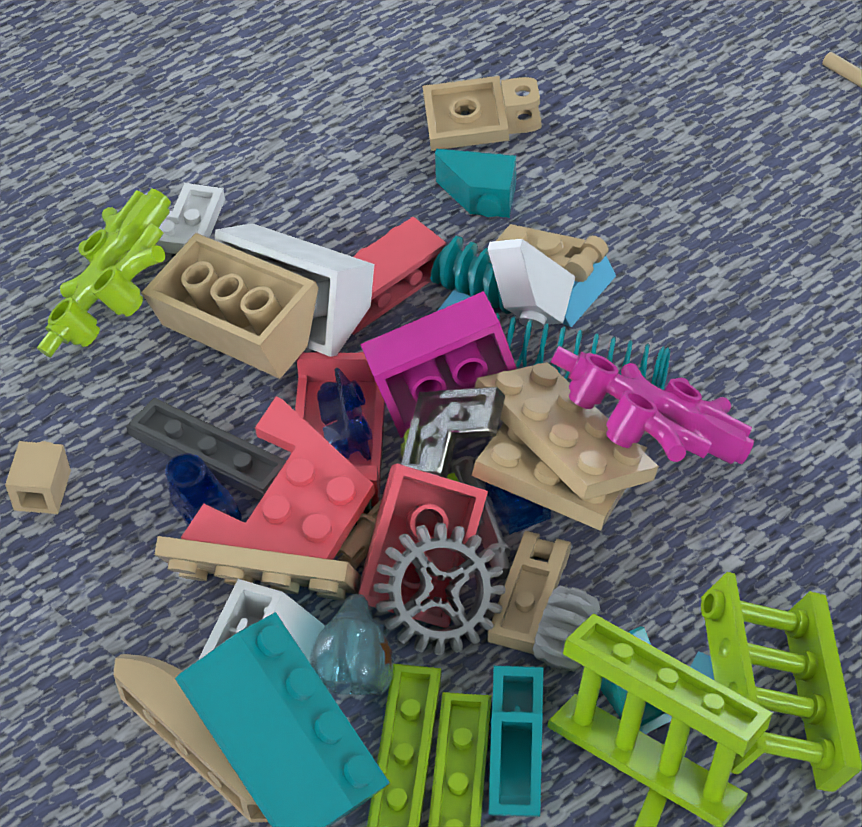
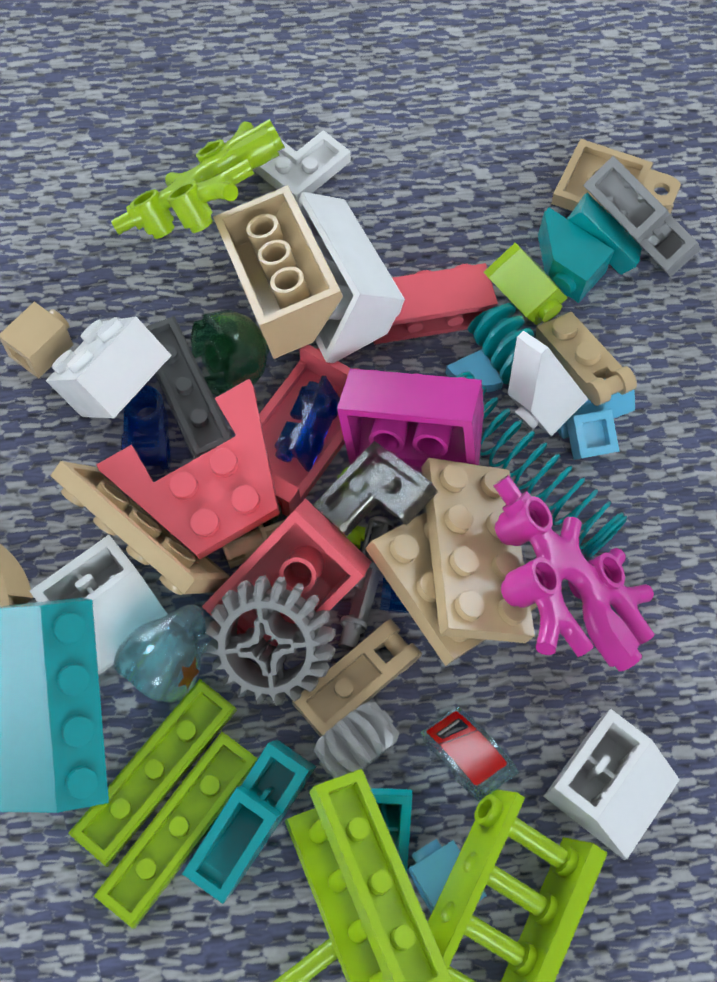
camera: 25 degrees right, 15 degrees up
none -> white brick [46,316,172,418]
none -> clear green cylinder [191,310,269,397]
none -> slope [420,707,519,801]
none -> lime slope [484,242,567,325]
none -> white slope [543,709,680,860]
none -> medium azure plate [566,409,620,460]
none -> teal slope [567,193,642,275]
none -> light grey slope [583,156,701,277]

